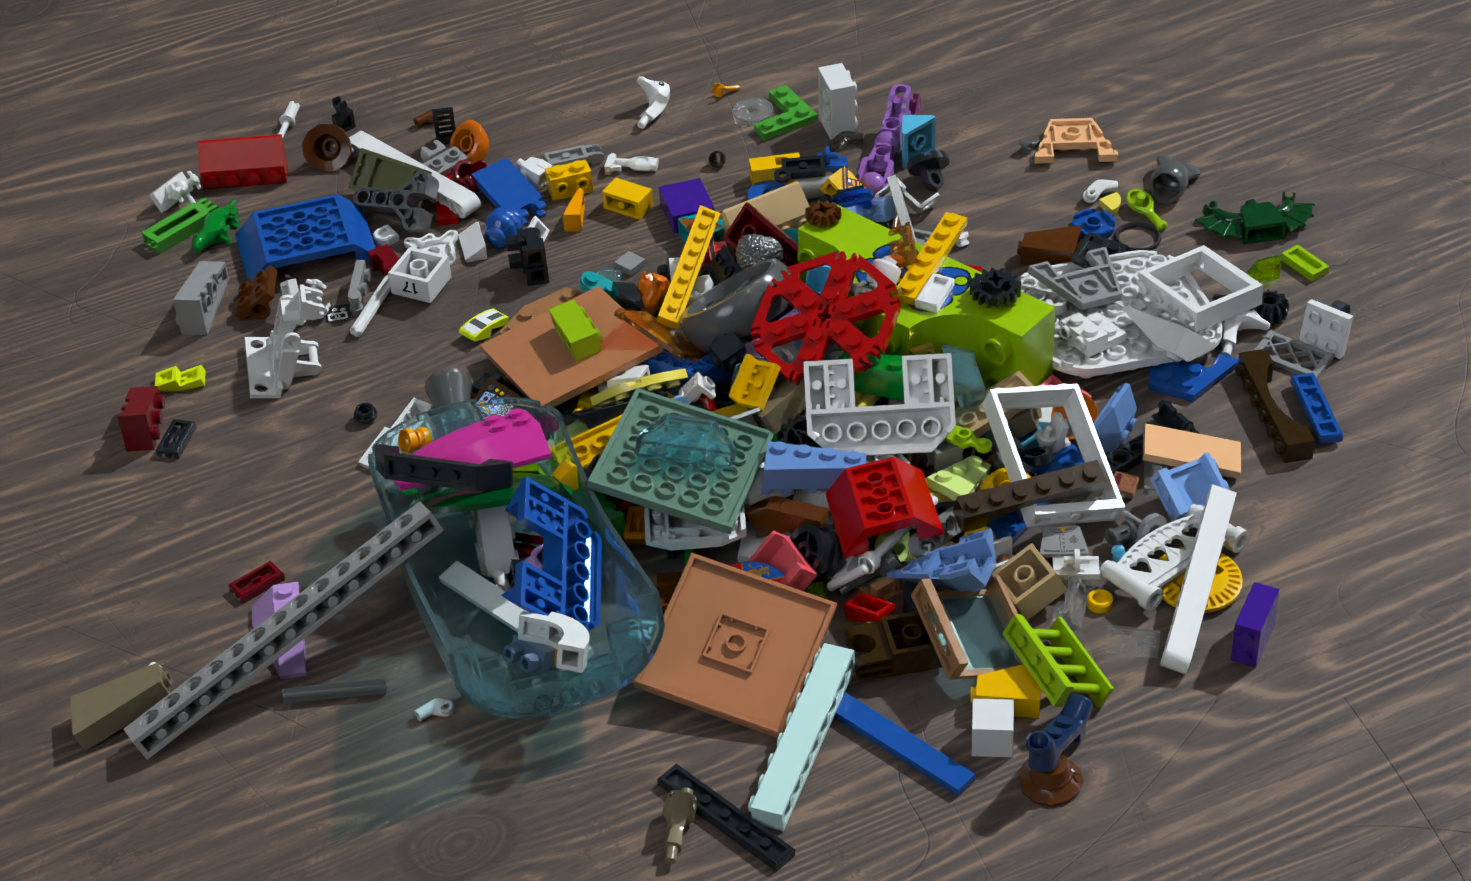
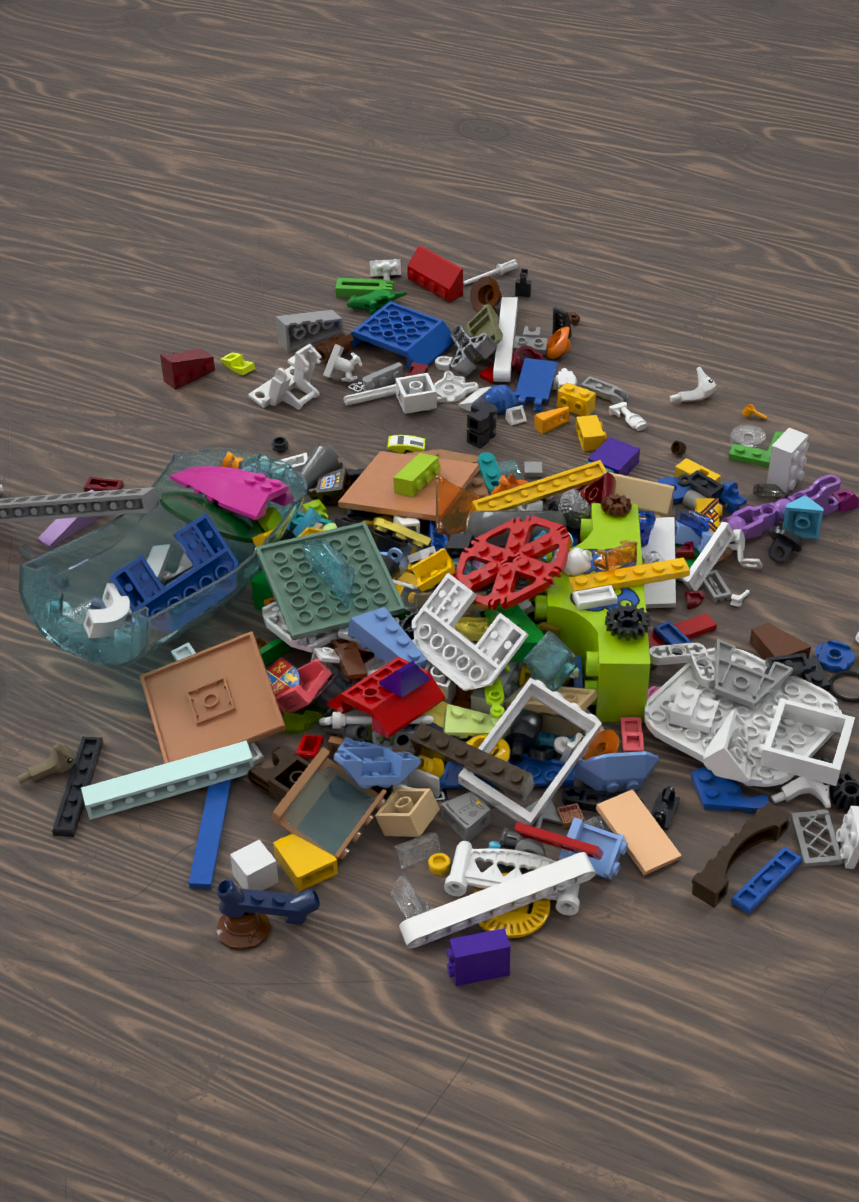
camera: 50 degrees right, 0 degrees up
black tile [156,419,197,459] -> none
black slope [375,444,513,492] -> none
black slope [611,282,644,315] -> none
lime fence [1002,614,1114,708] -> none
white hips [1052,549,1100,586] -> none
none -> white bracket [311,647,340,669]
none -> dark purple slope [379,661,431,697]
none -> red tile [514,822,604,860]

